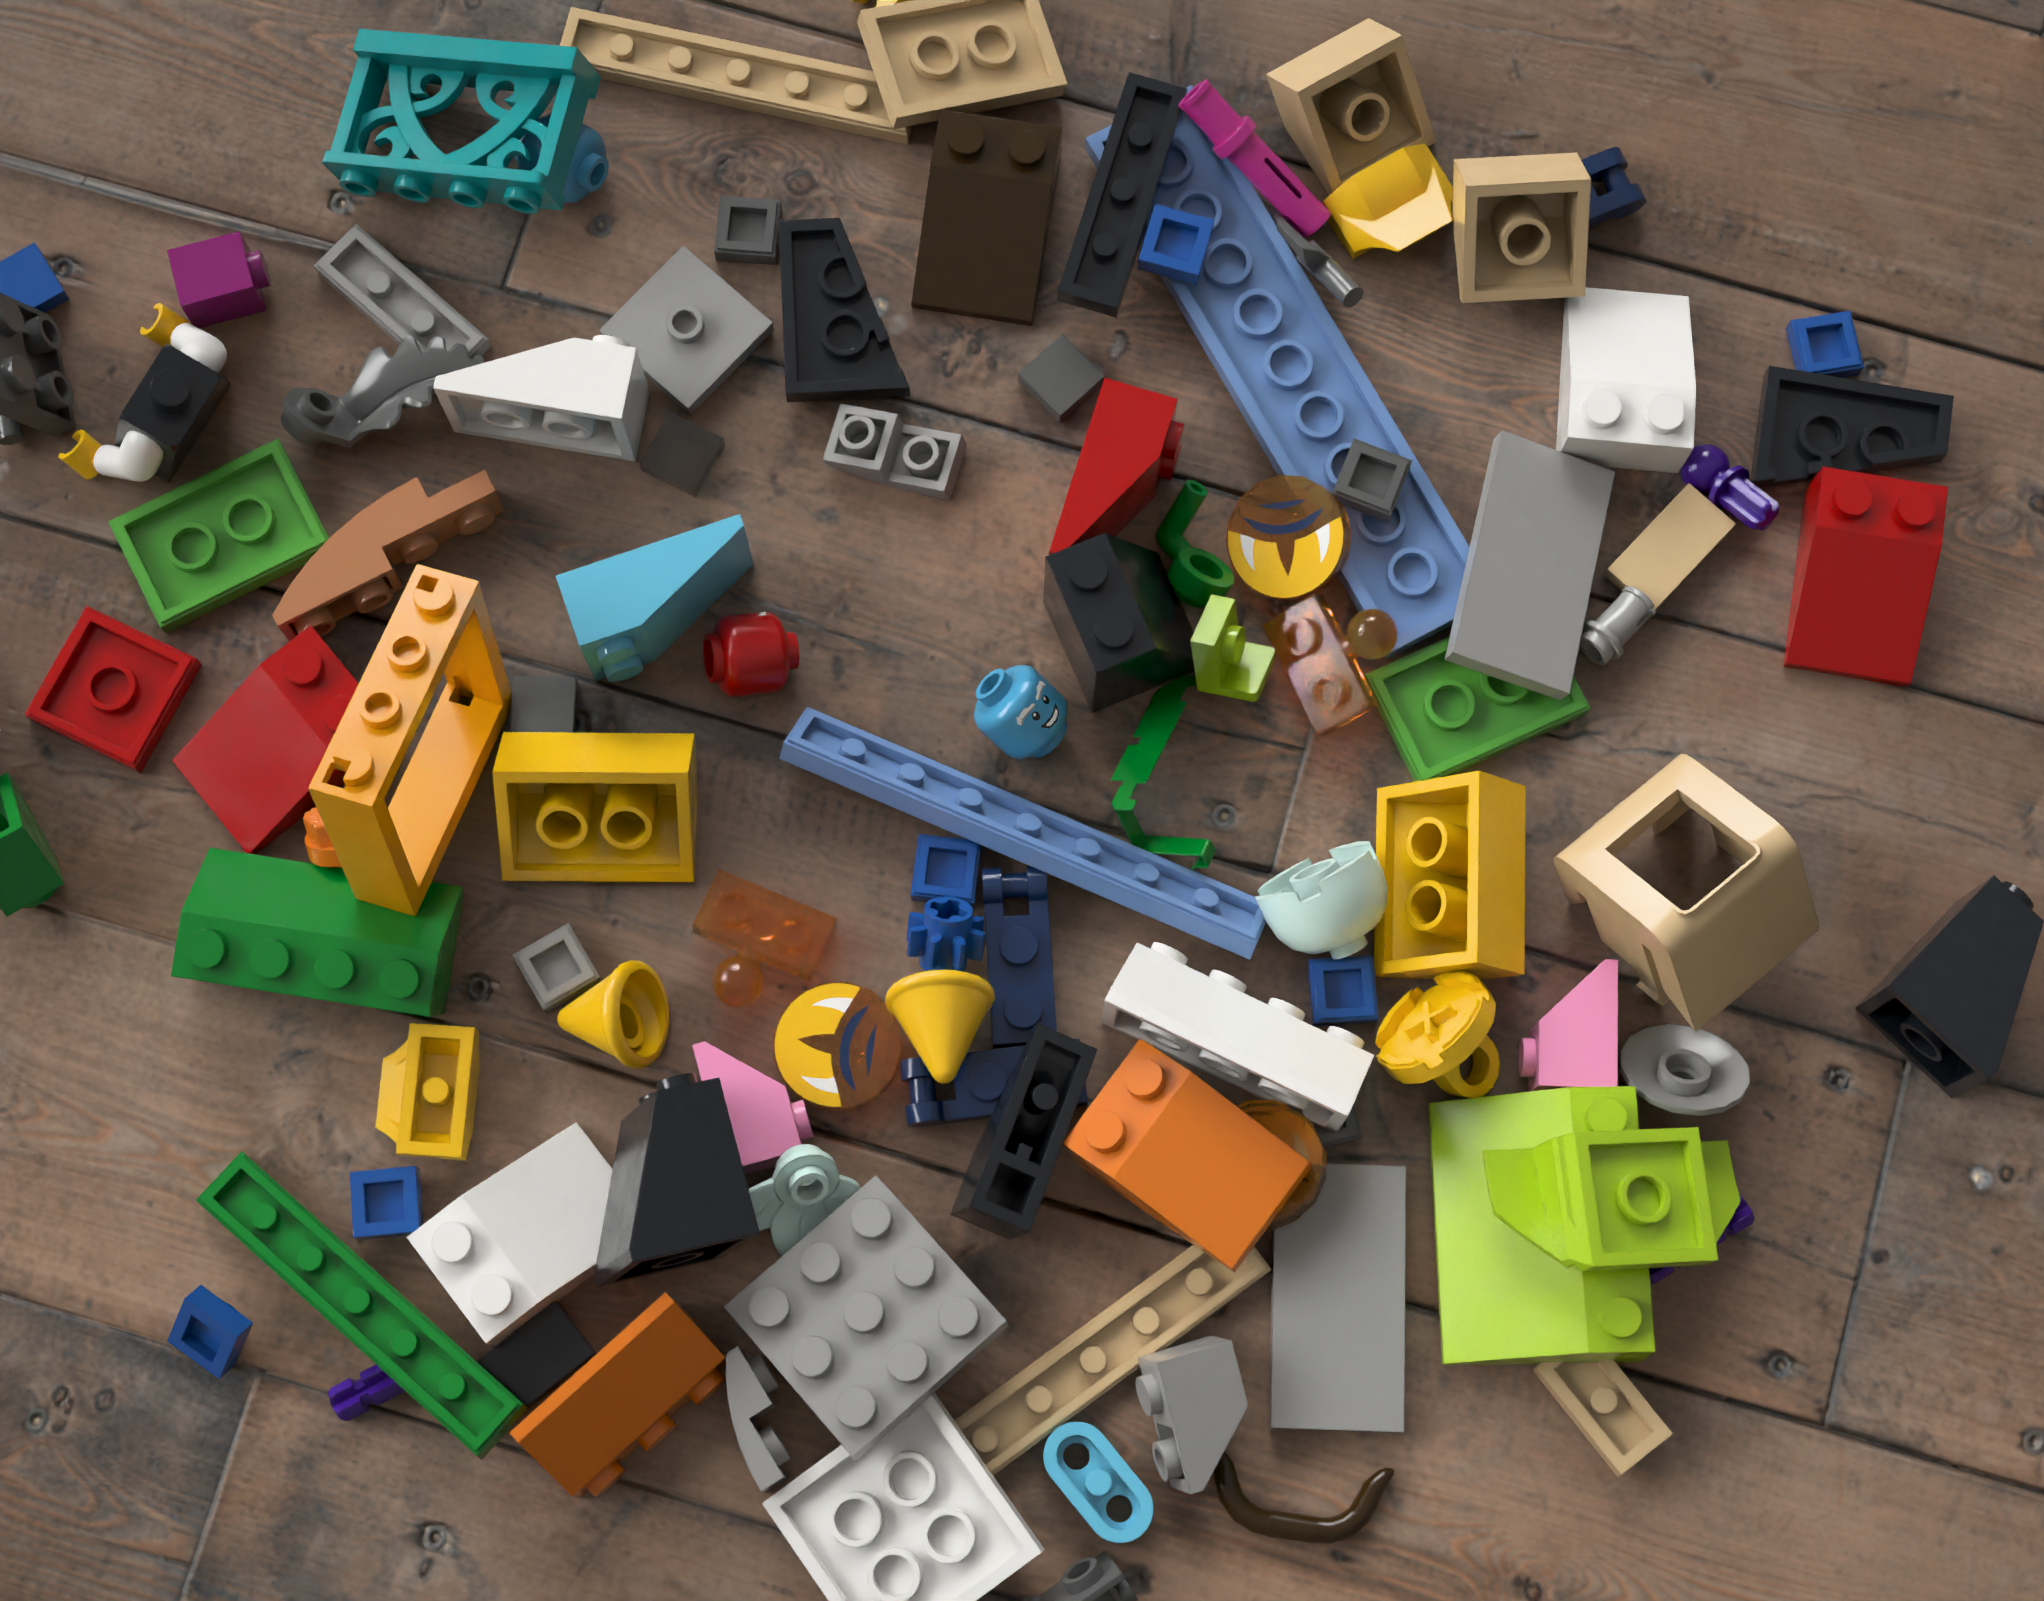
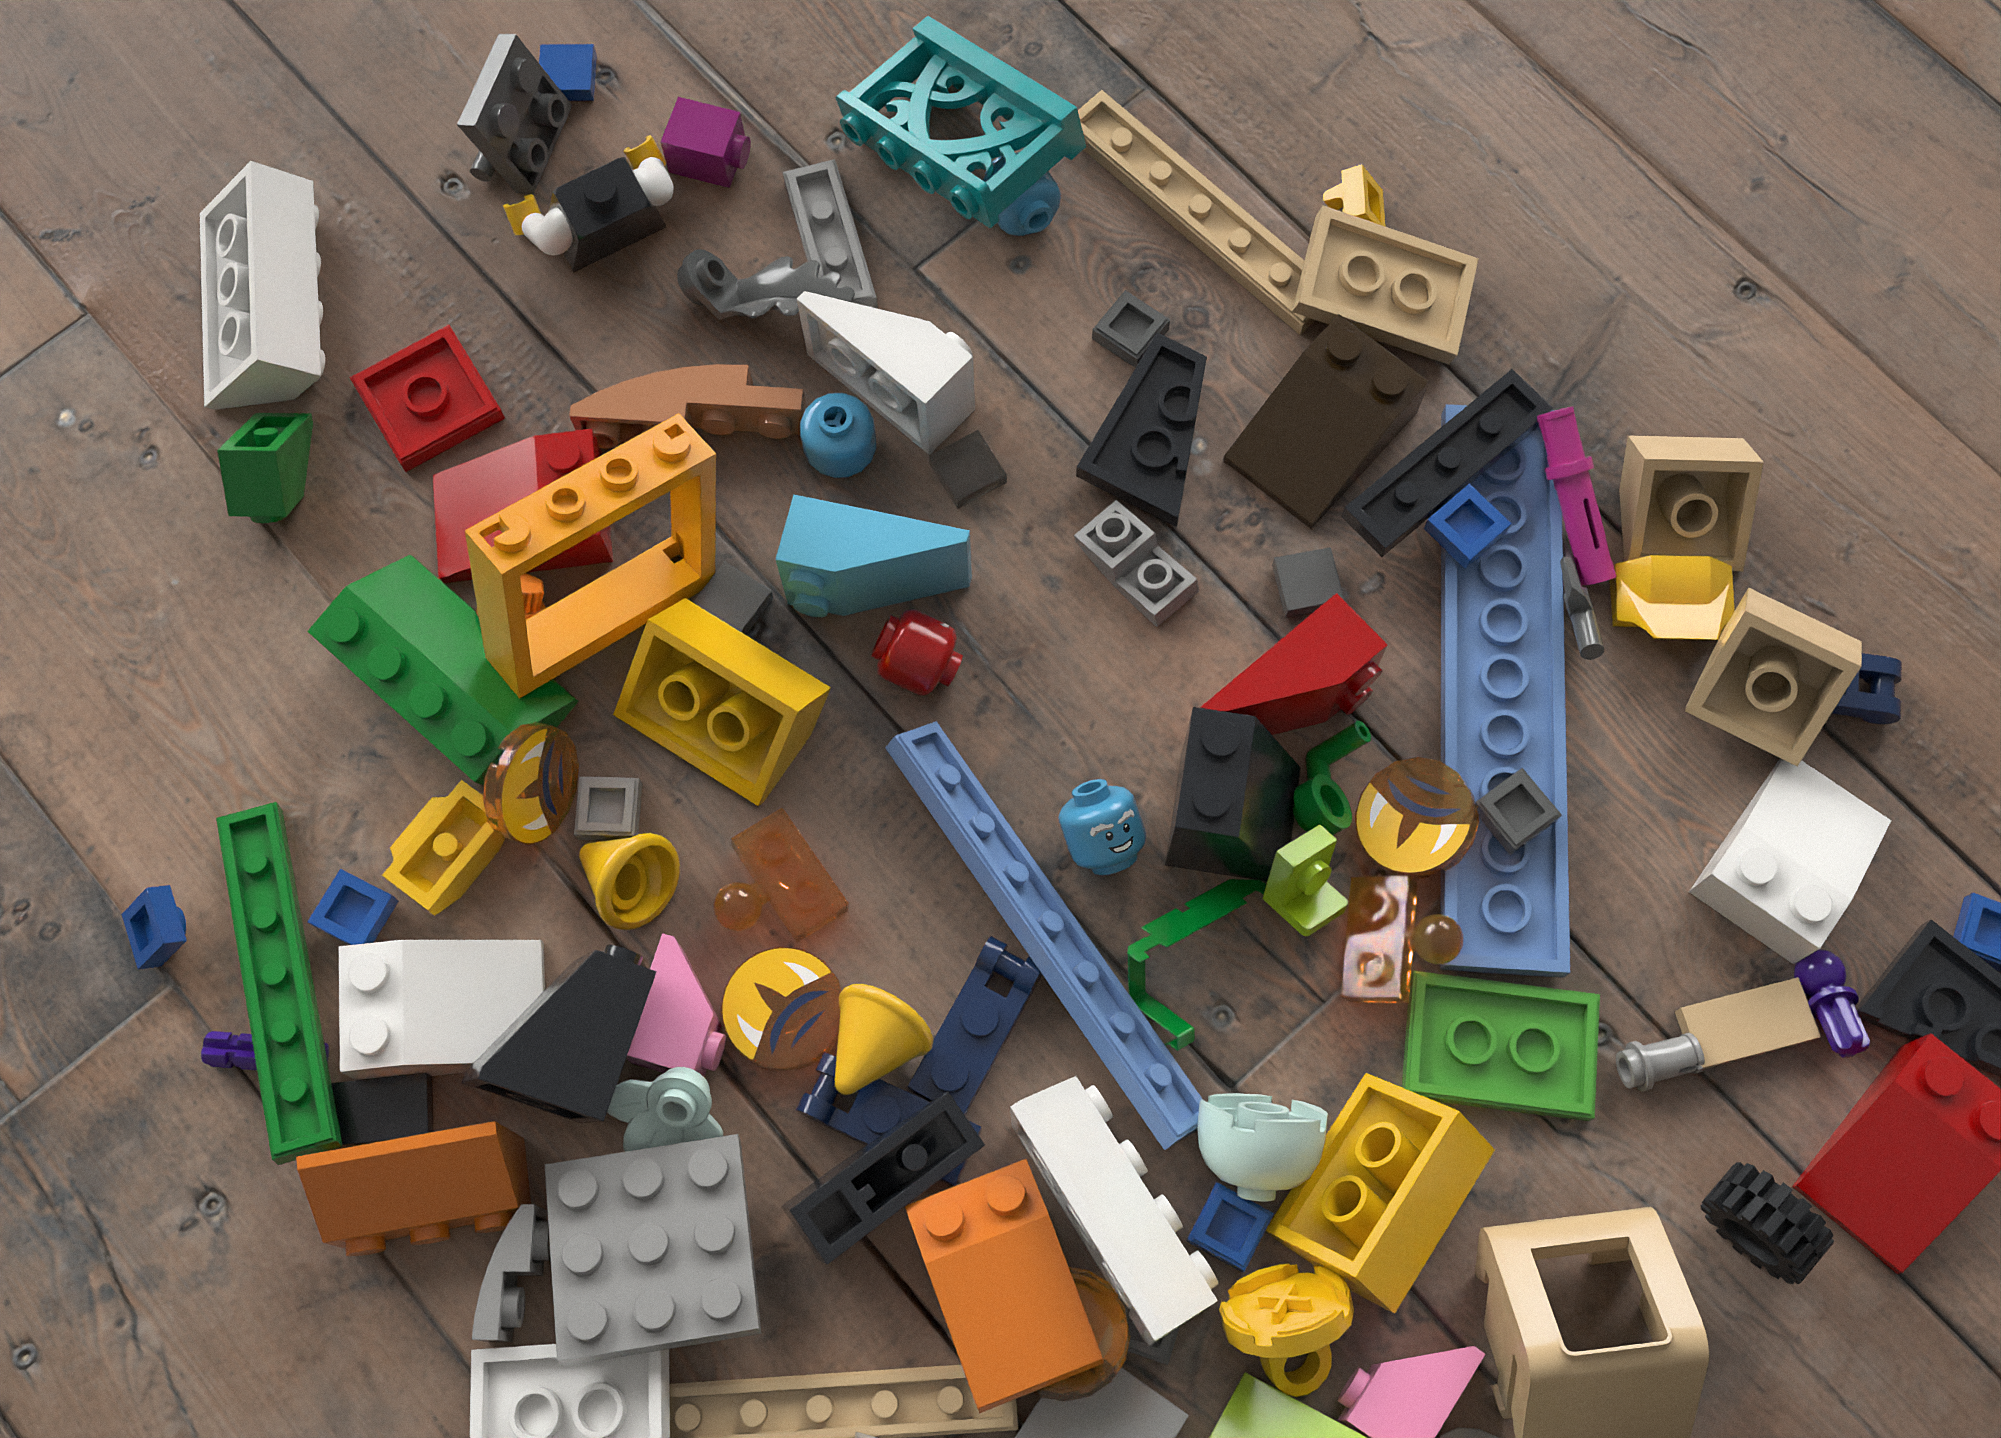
camera: 35 degrees right, 5 degrees down
bright green tile [108,439,330,633] -> none
light grey plate [599,245,774,416] -> none
blue gear [906,896,985,972] -> none
blue tile [910,834,982,908] -> none
light grey tile [1445,430,1615,700] -> none
none -> tile [483,722,579,845]
none -> dark azure head [800,393,876,478]
none -> black tyre [1701,1162,1834,1284]

